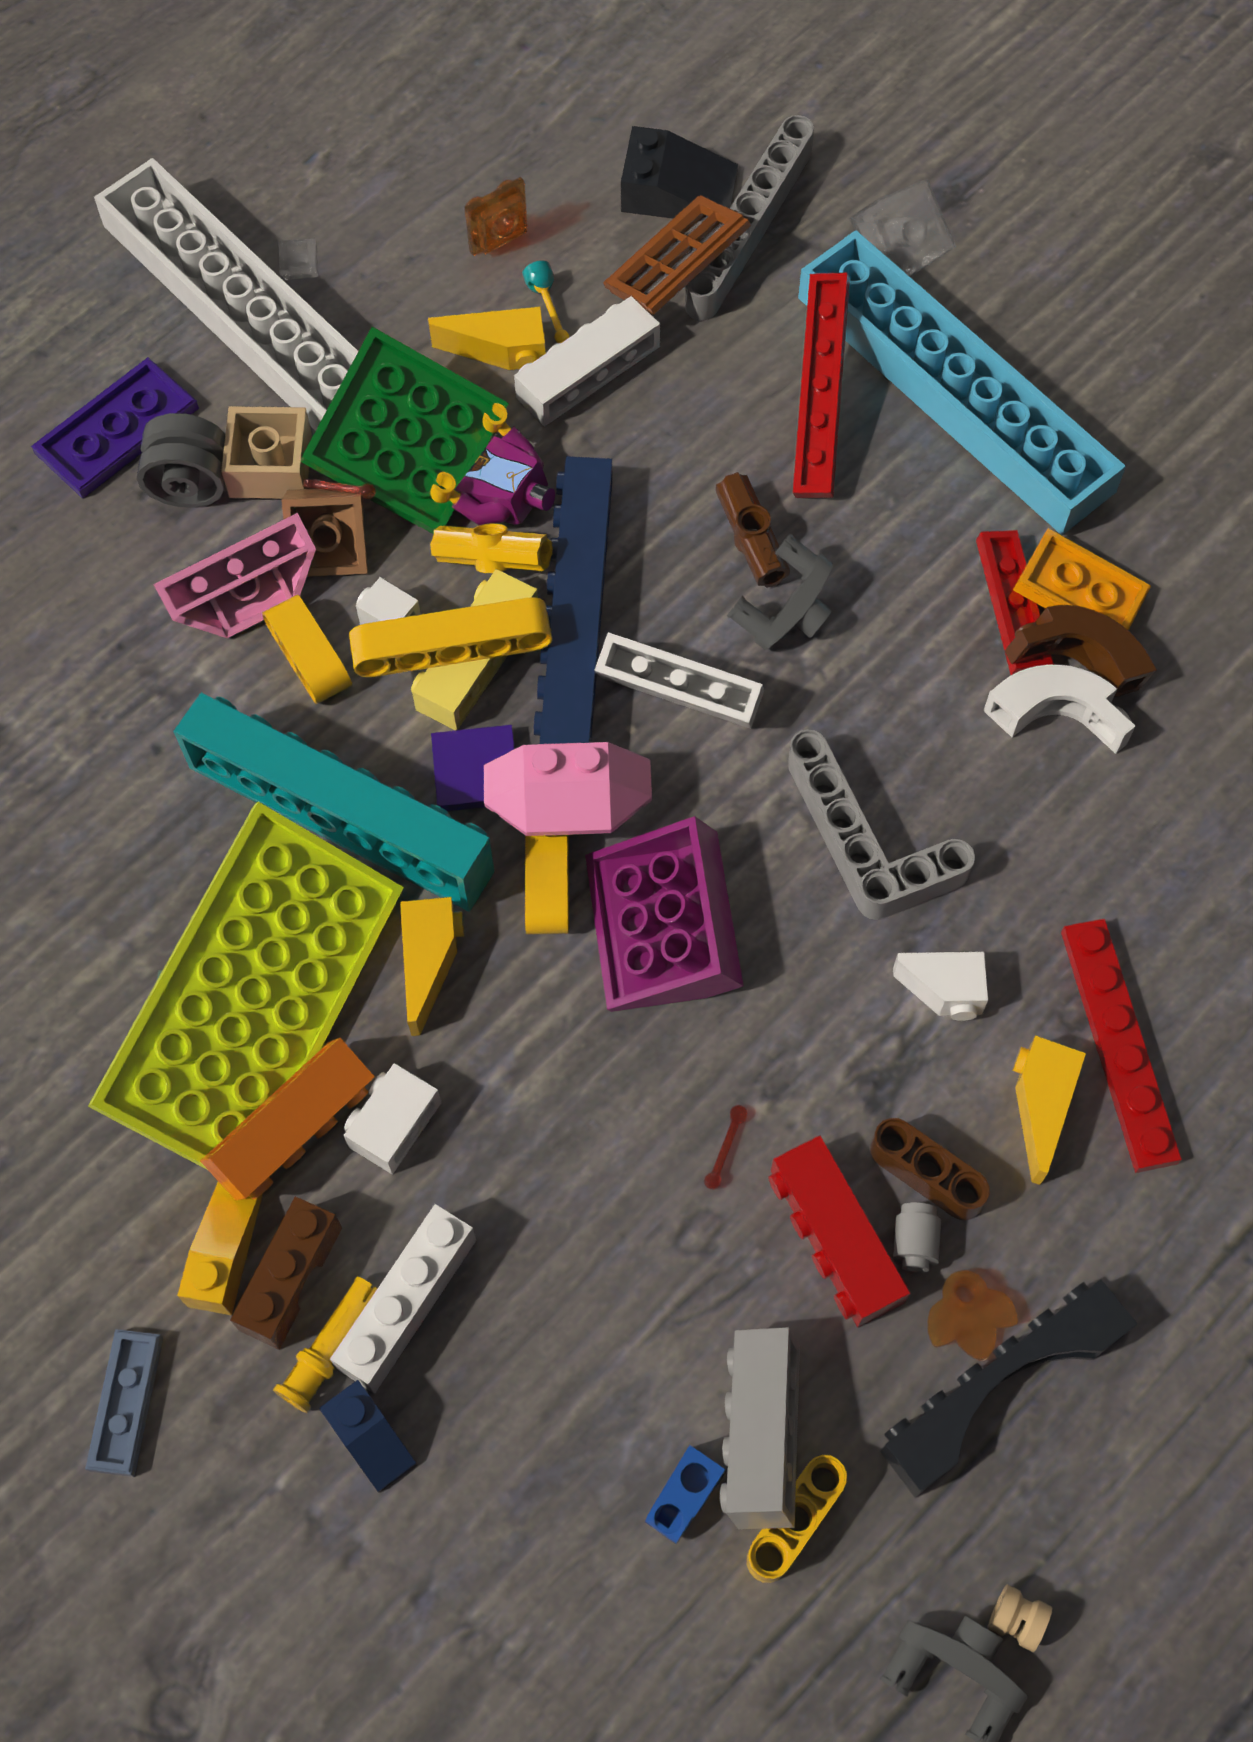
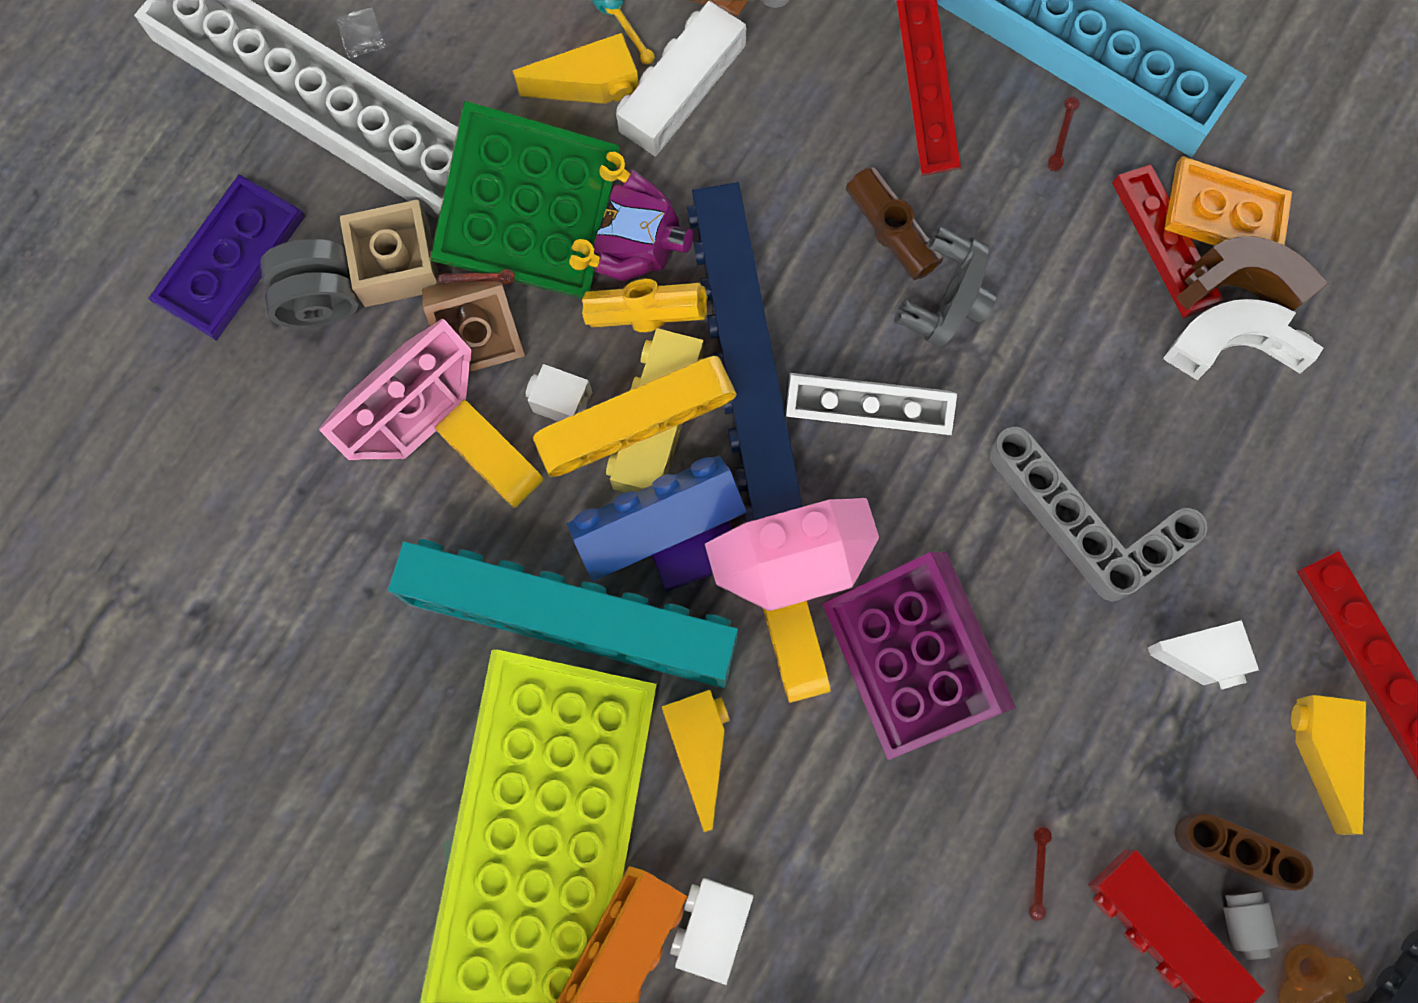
camera: 10 degrees left, 10 degrees up
none -> blue brick [566,455,747,582]
none -> clear red hinge [1047,96,1080,172]

